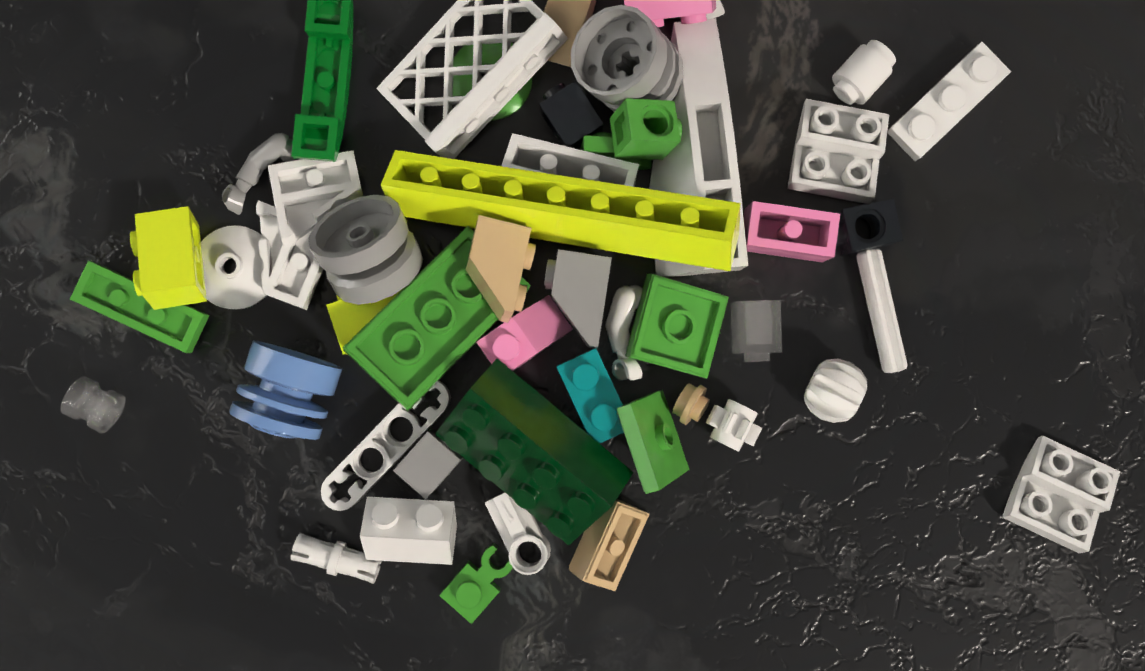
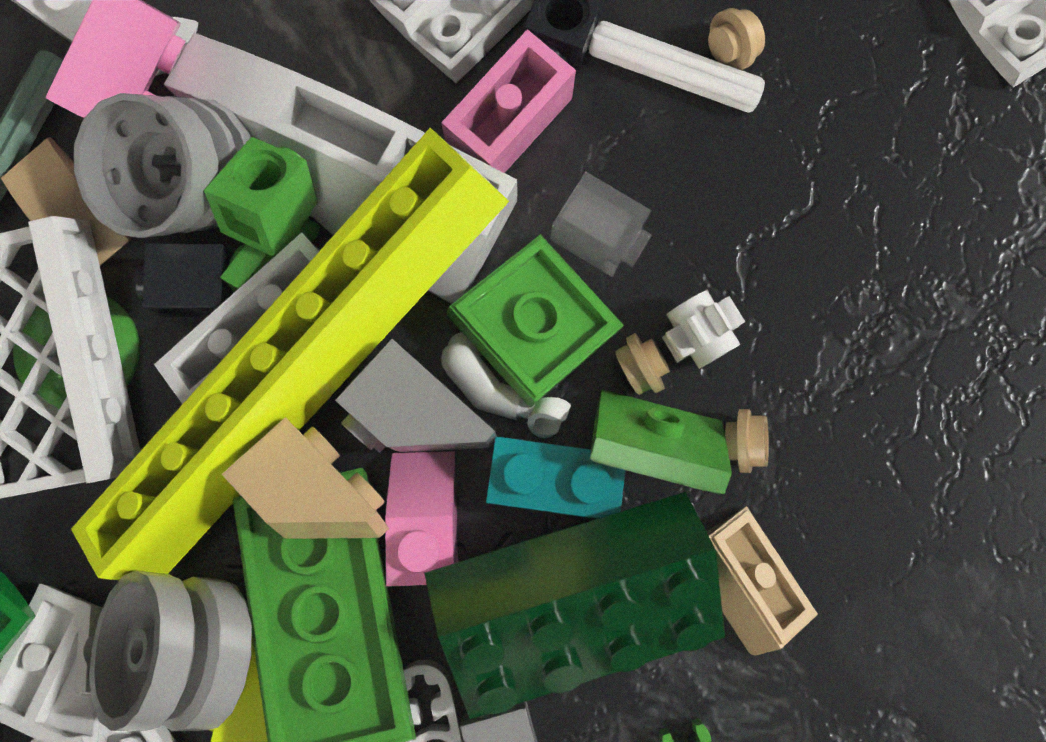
camera: 60 degrees left, 5 degrees down
white piece [485,492,551,575] -> none
white piece [804,359,867,423] -> none
none -> tan plate [708,8,765,70]
none -> tan plate [725,409,769,473]

